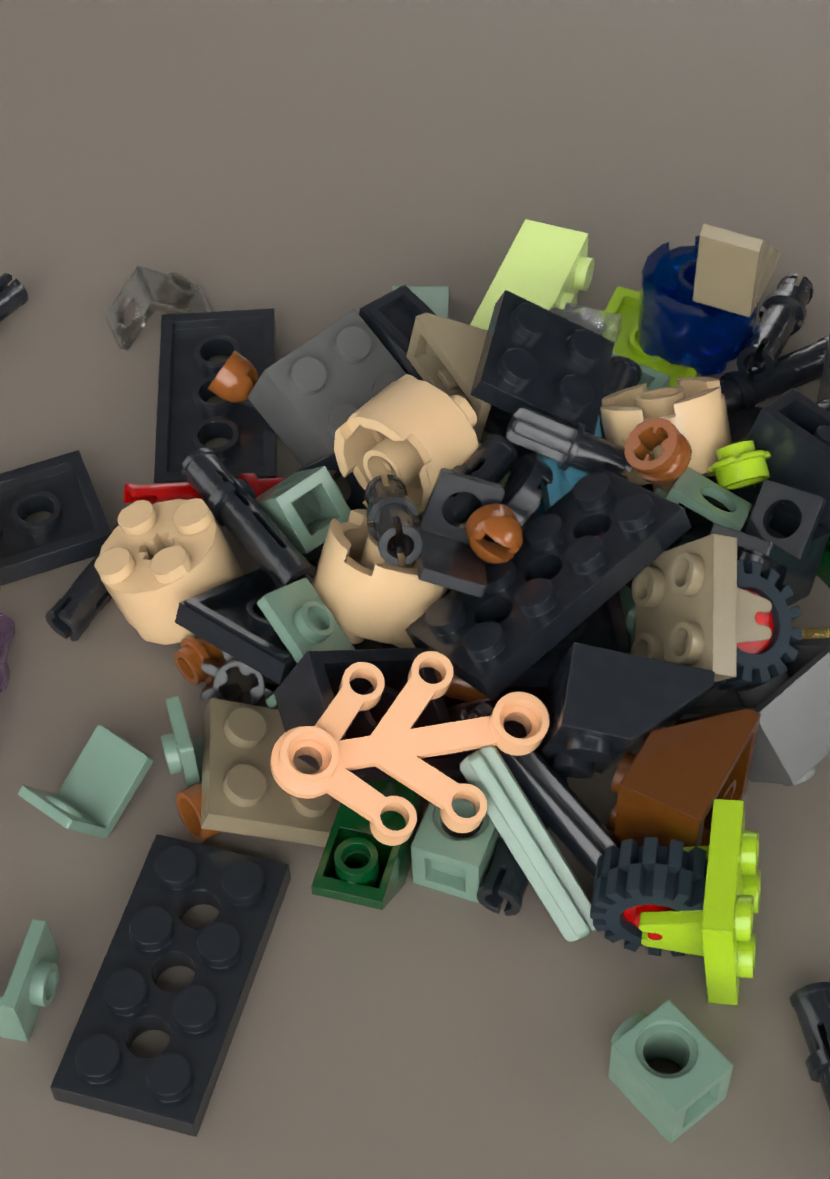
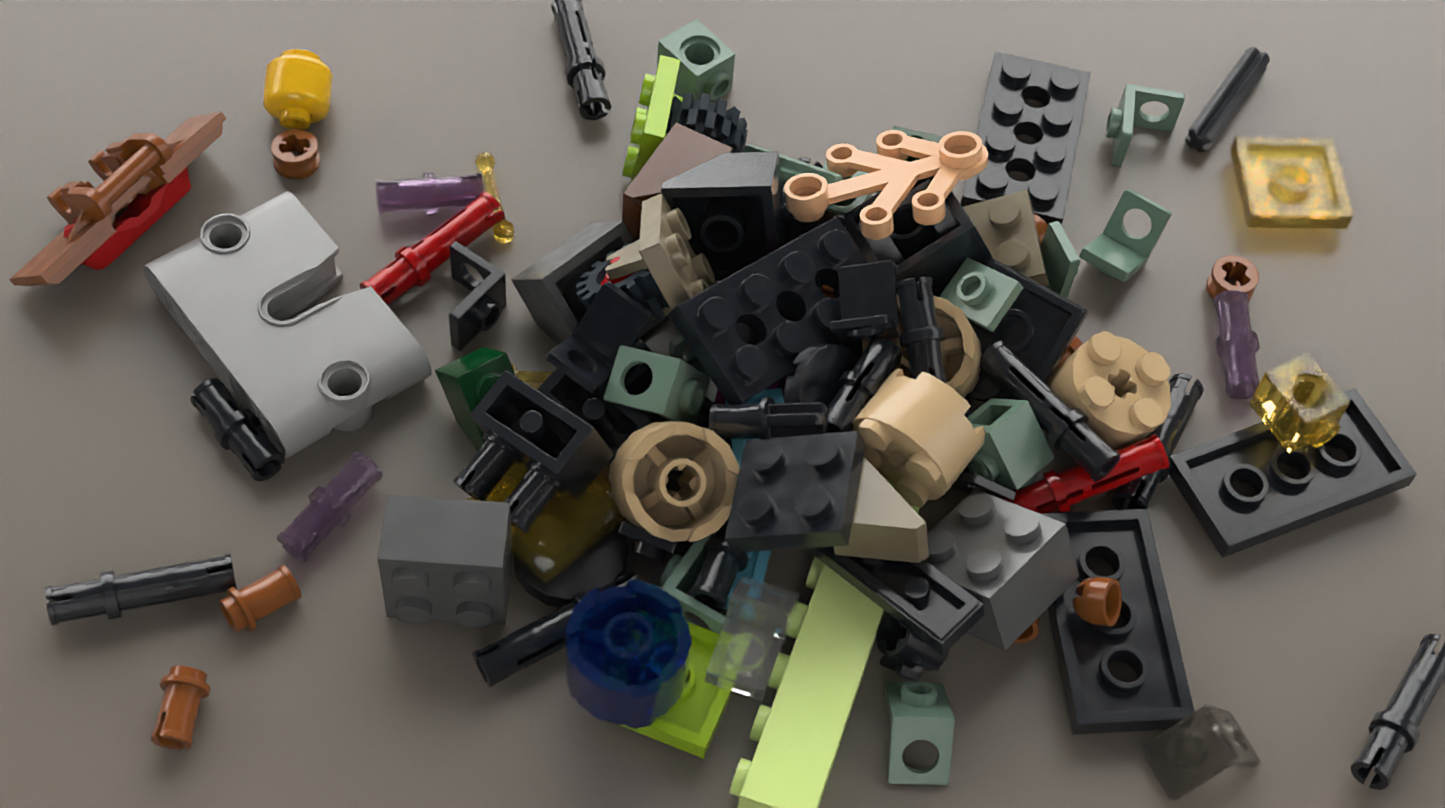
camera: 170 degrees right, 5 degrees up
dark orange hinge [465,504,523,564] -> none
dark orange bush [624,417,692,485] -> none
dark tan slope [693,223,782,318] -> none
lime plate [708,440,771,490] -> none
black pin [736,273,814,381] -> none

